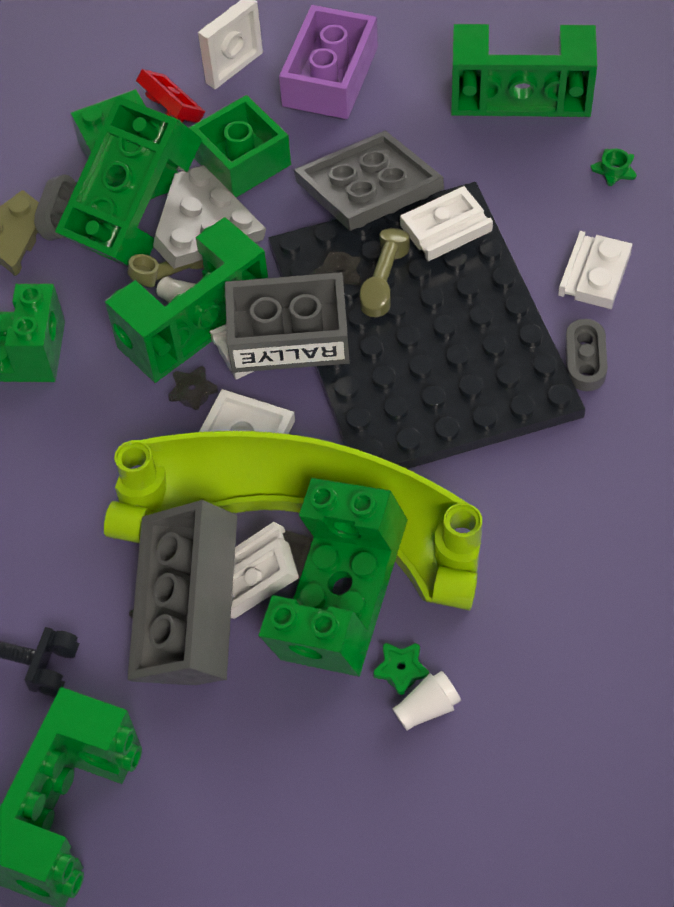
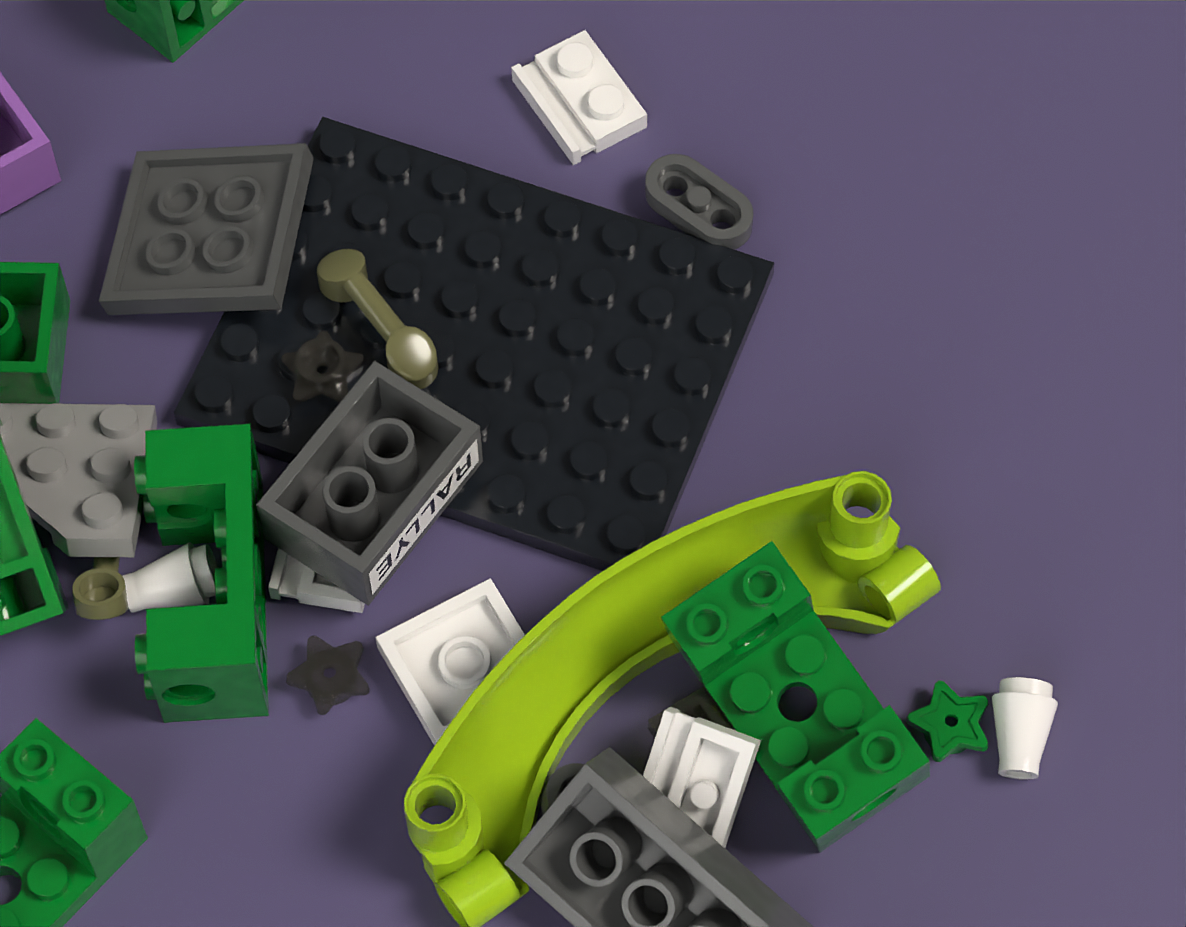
camera: 55 degrees left, 5 degrees up
white plate [400,186,493,261] -> none

